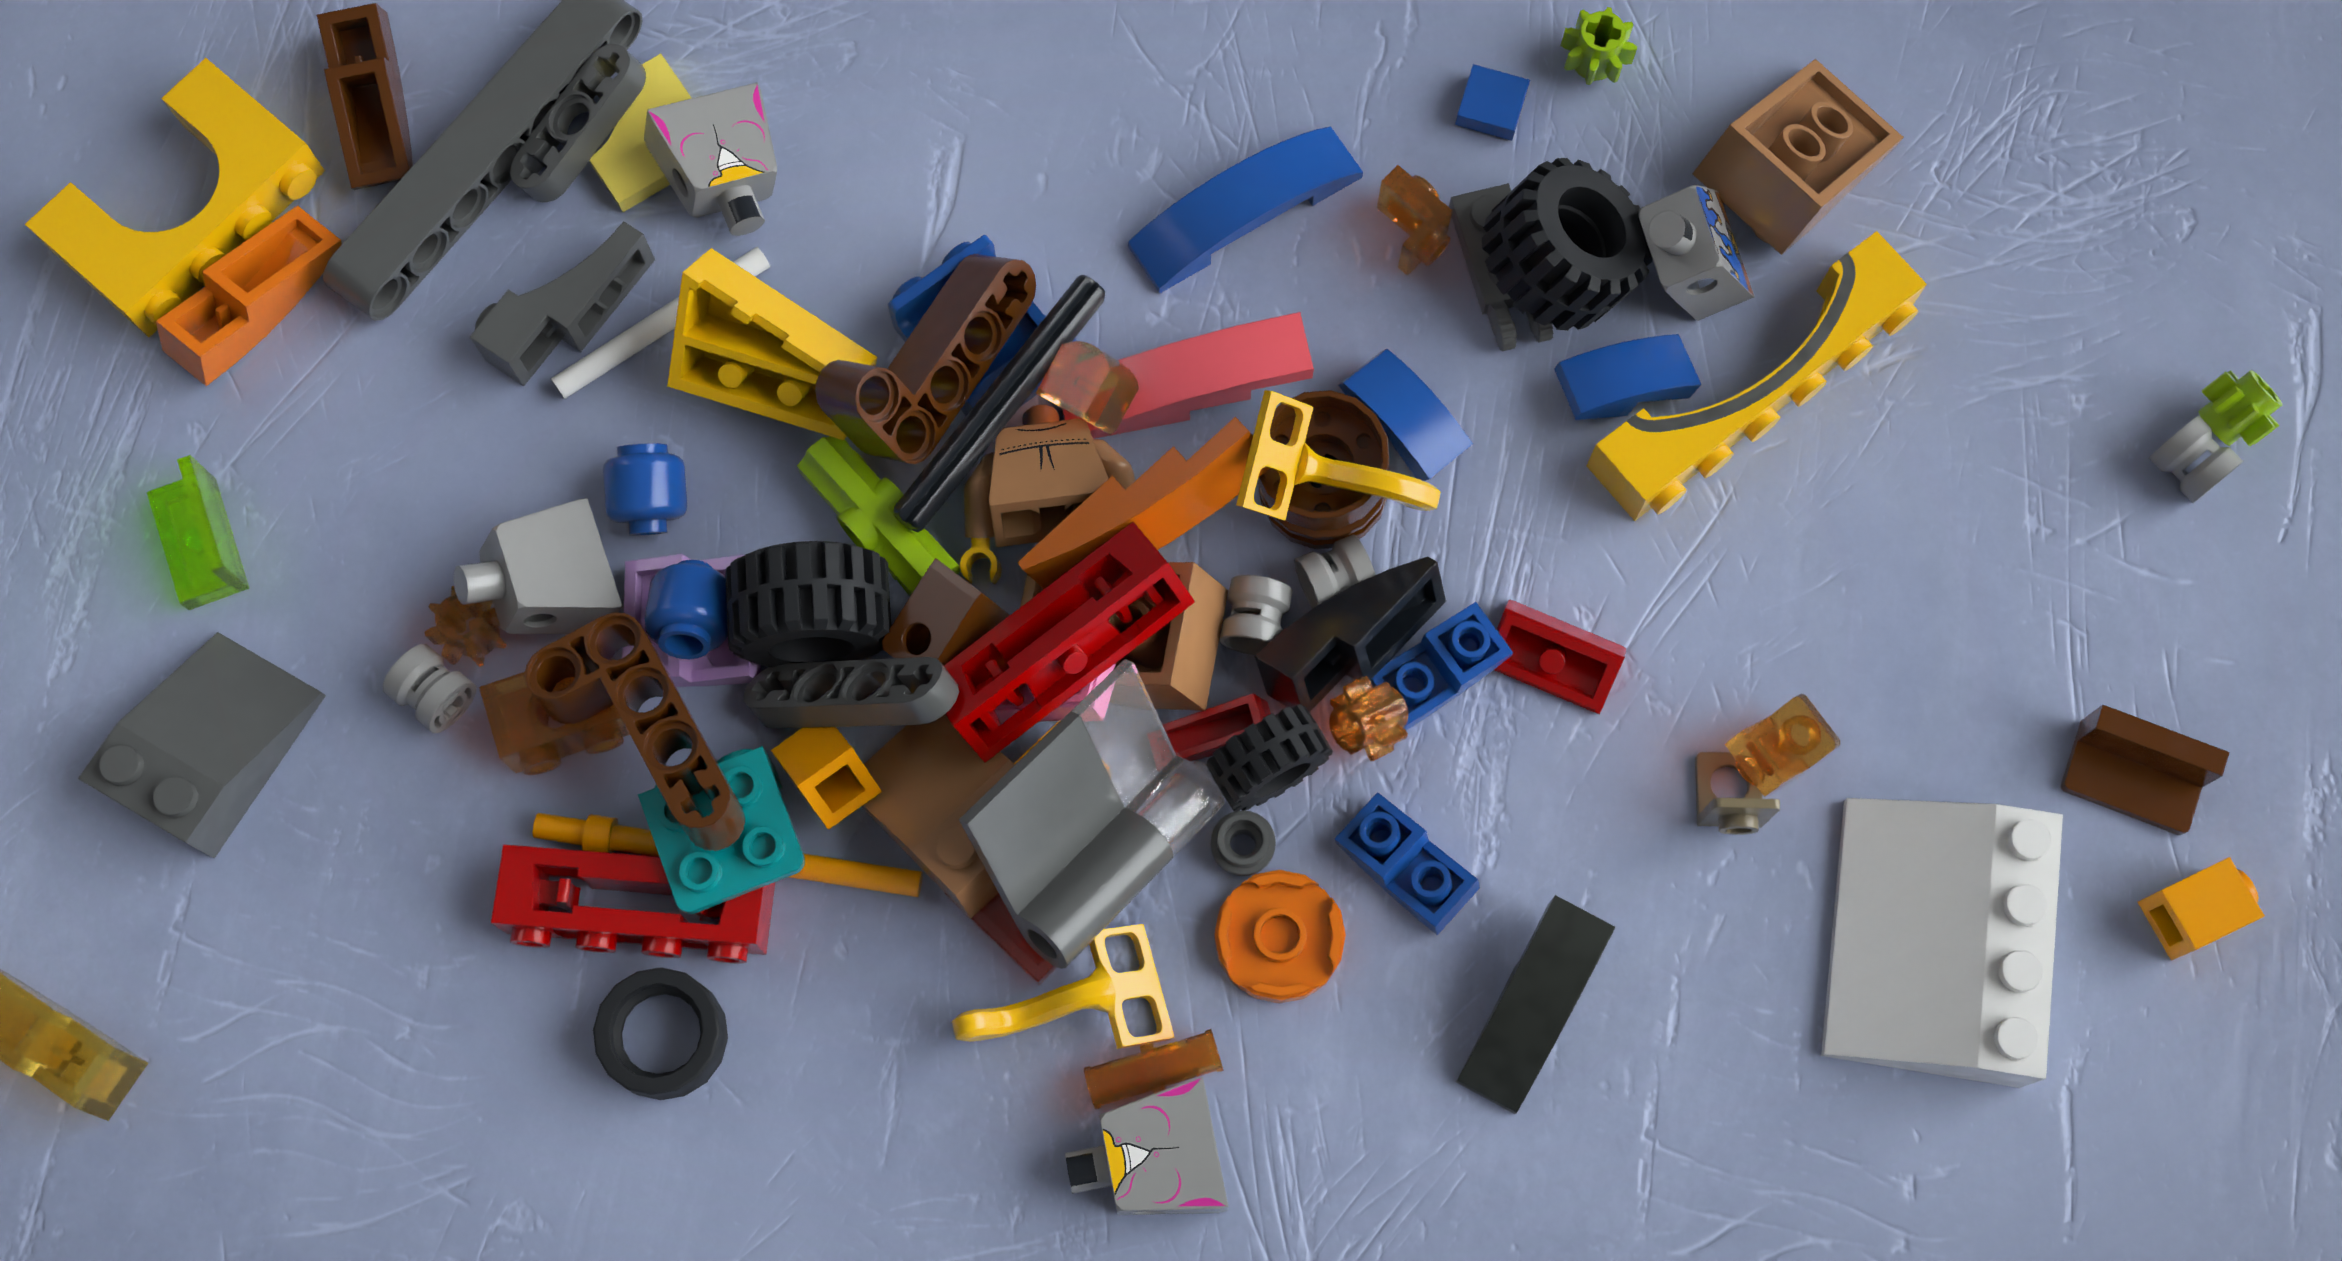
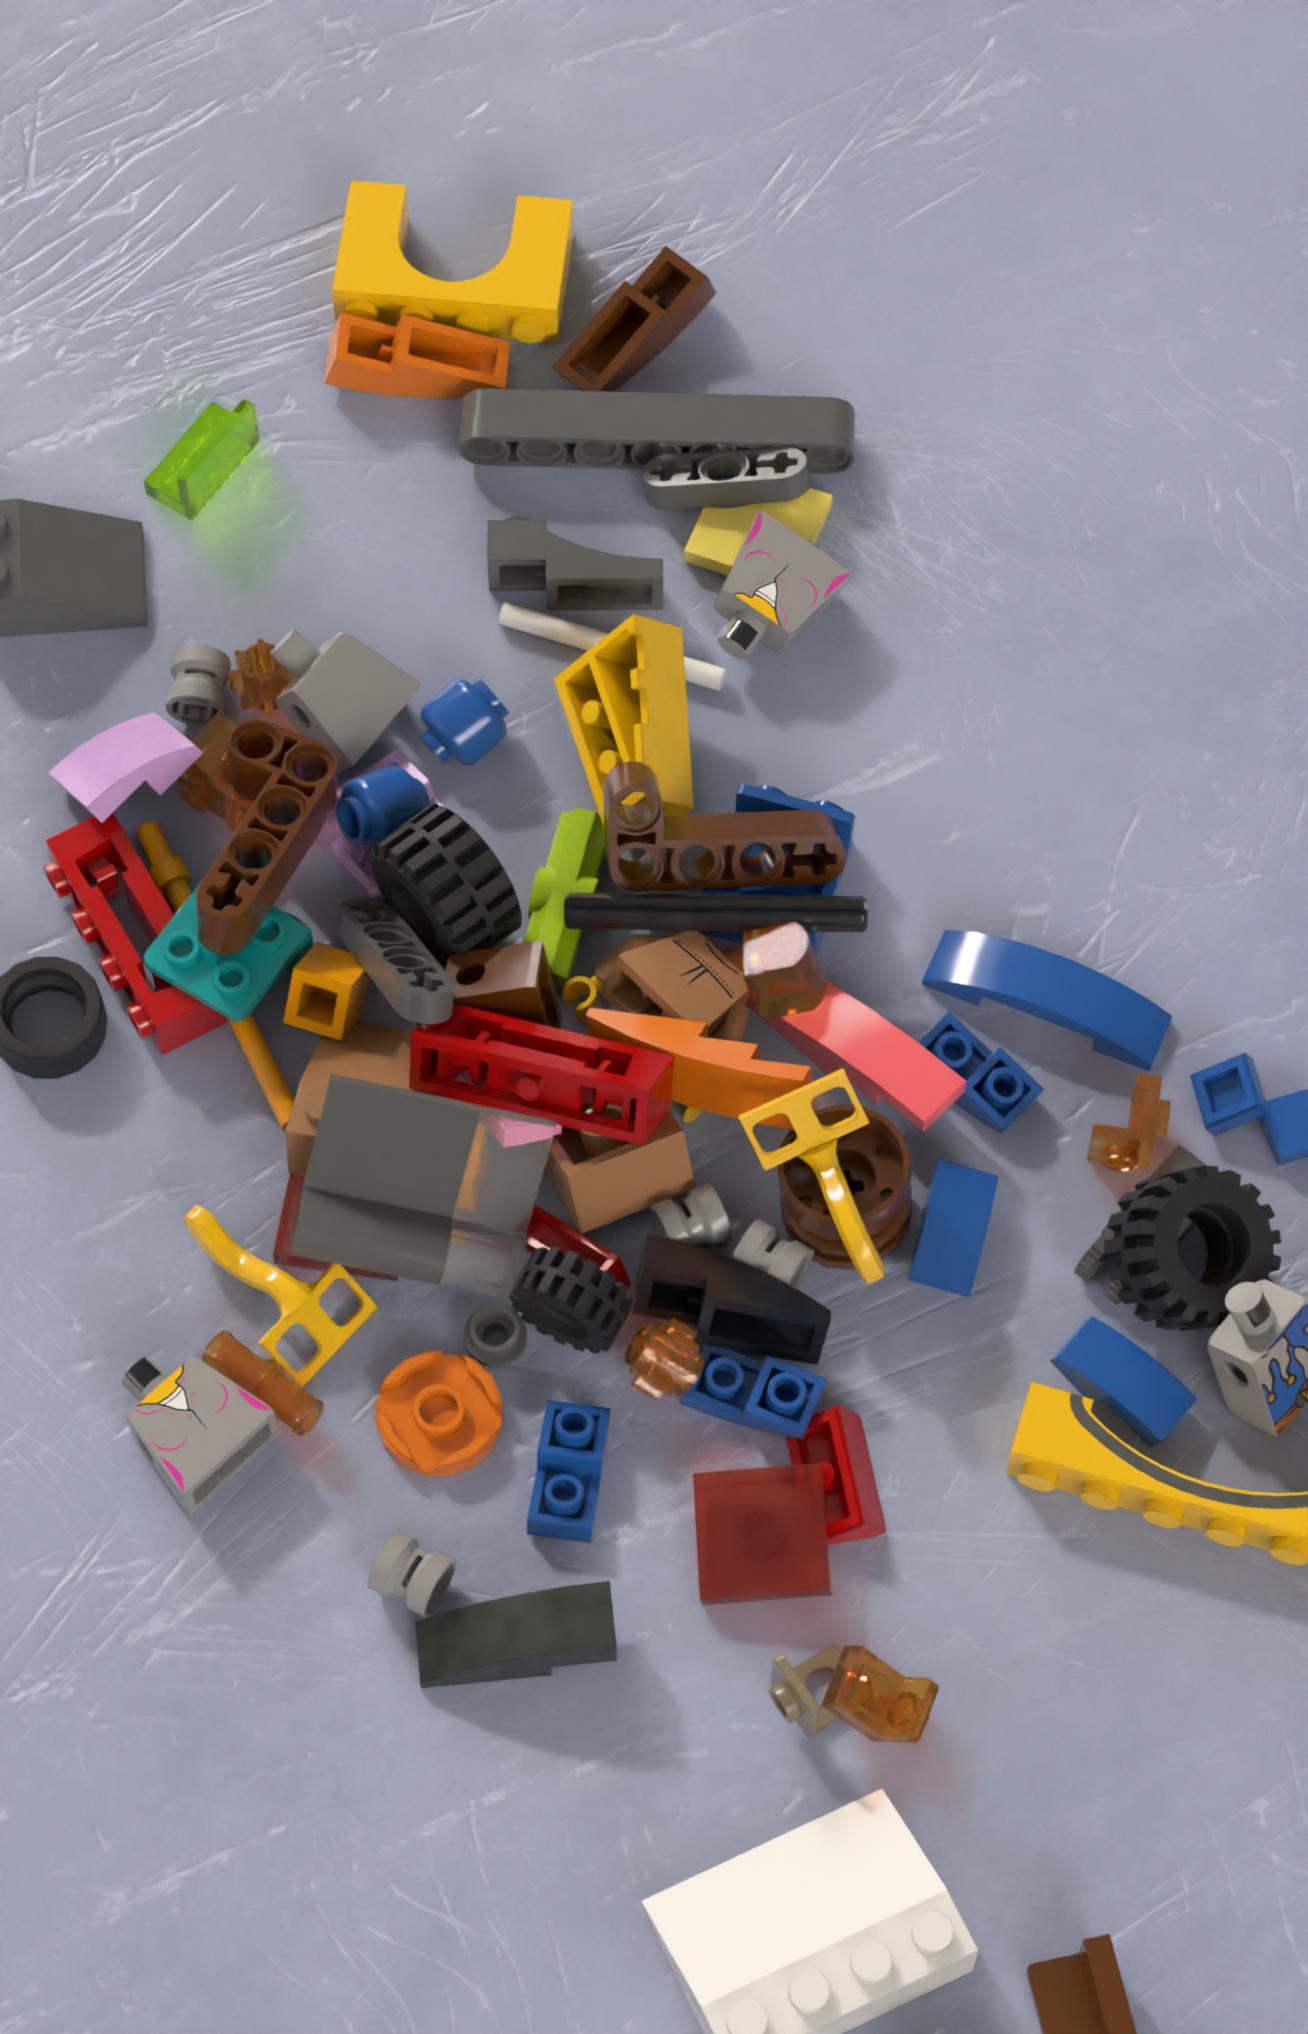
camera: 55 degrees right, 10 degrees down
none -> lavender slope [49,712,203,823]
none -> light grey wheel [367,1530,456,1618]
none -> clear red plate [693,1463,832,1605]
none -> blue slope [918,1011,1044,1134]
none -> blue tile [1190,1052,1269,1136]

